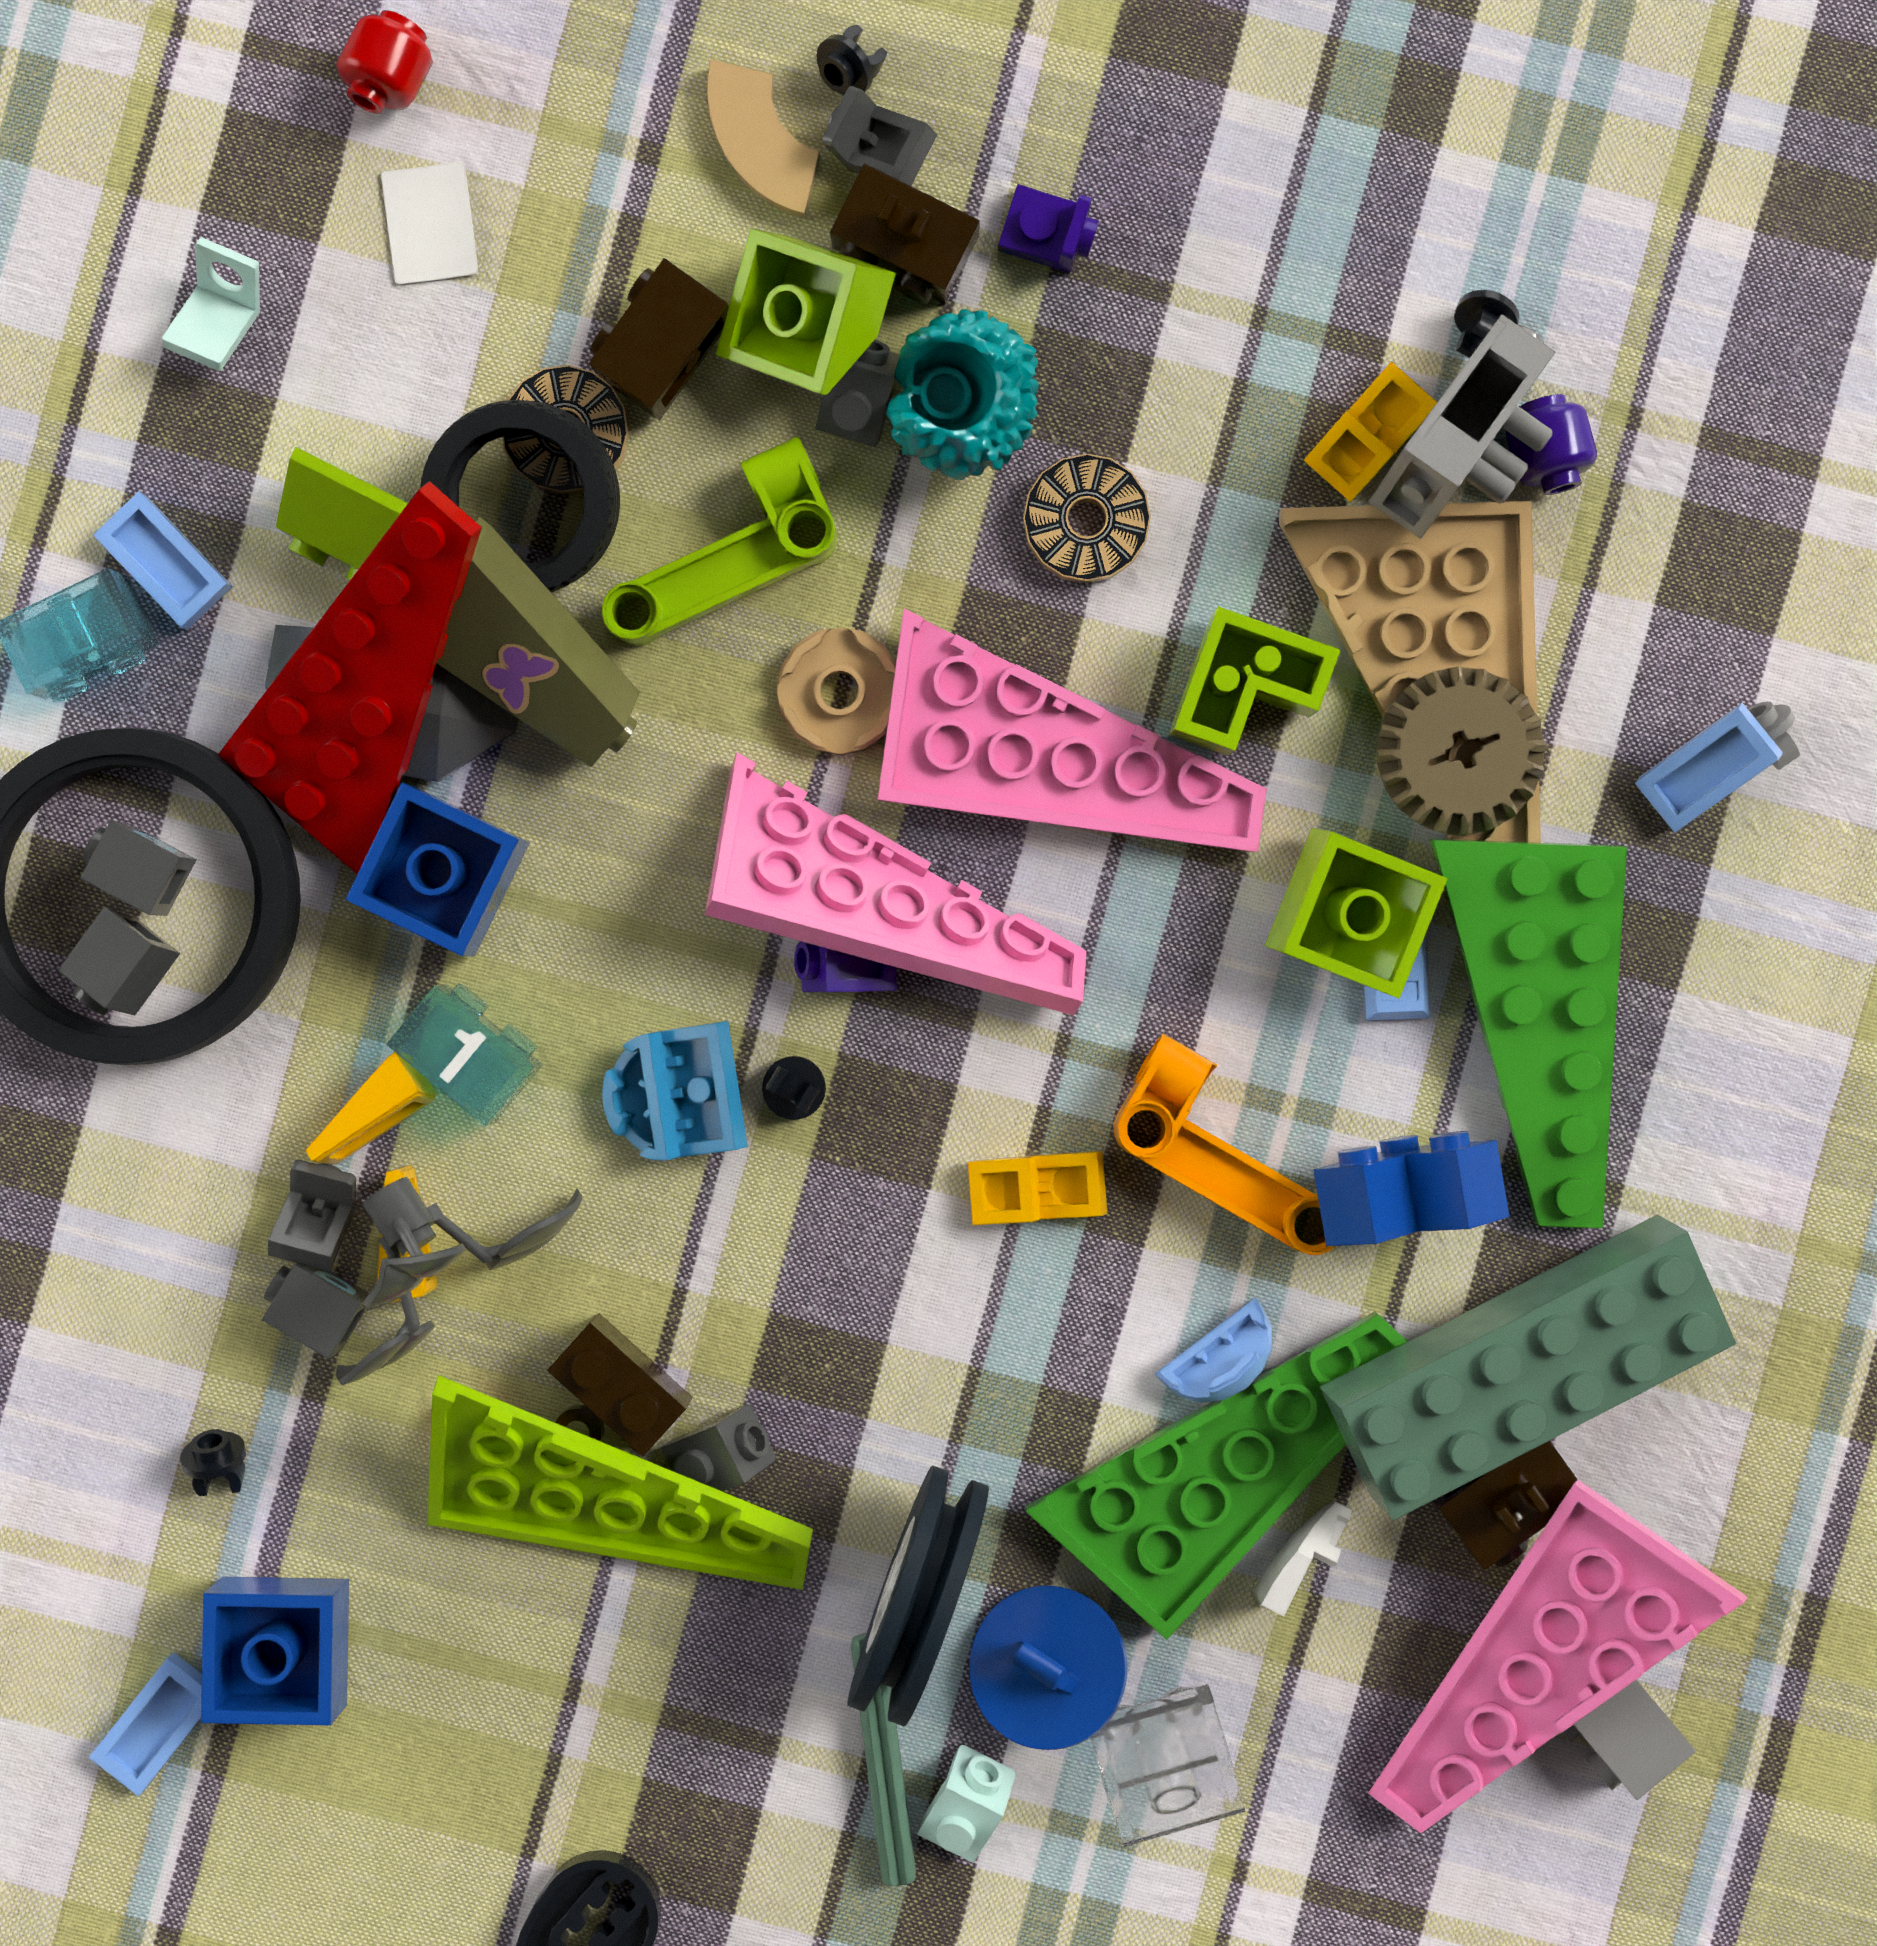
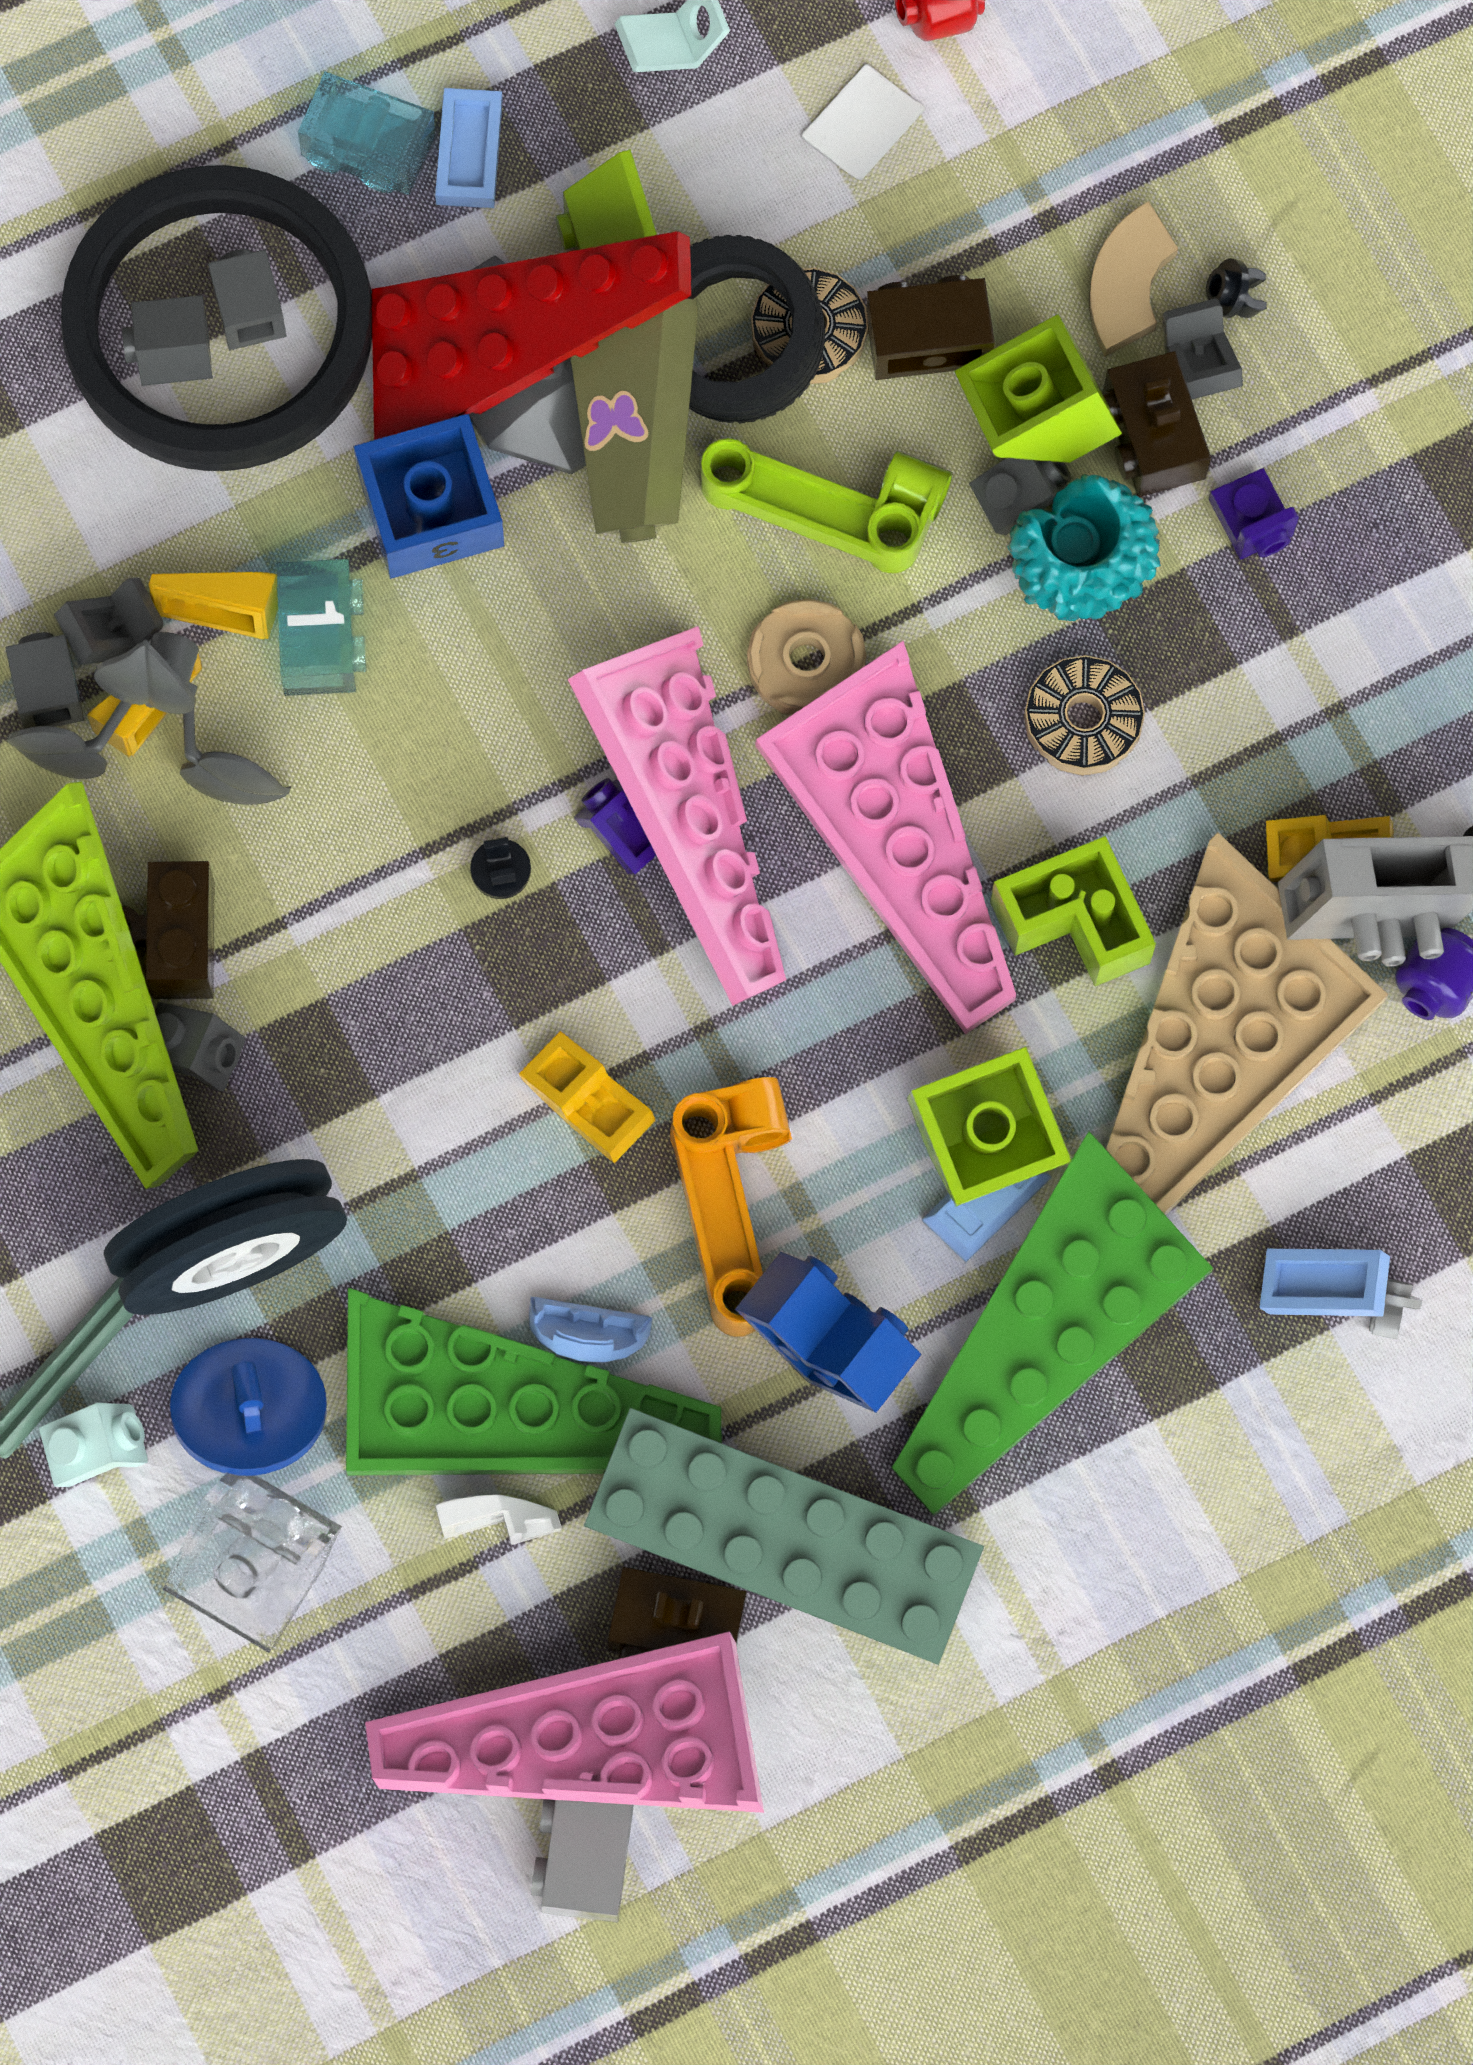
camera: 45 degrees right, 15 degrees down
dark azure slope [602,1021,748,1161] -> none
dark tan gear [1376,666,1547,835] -> none

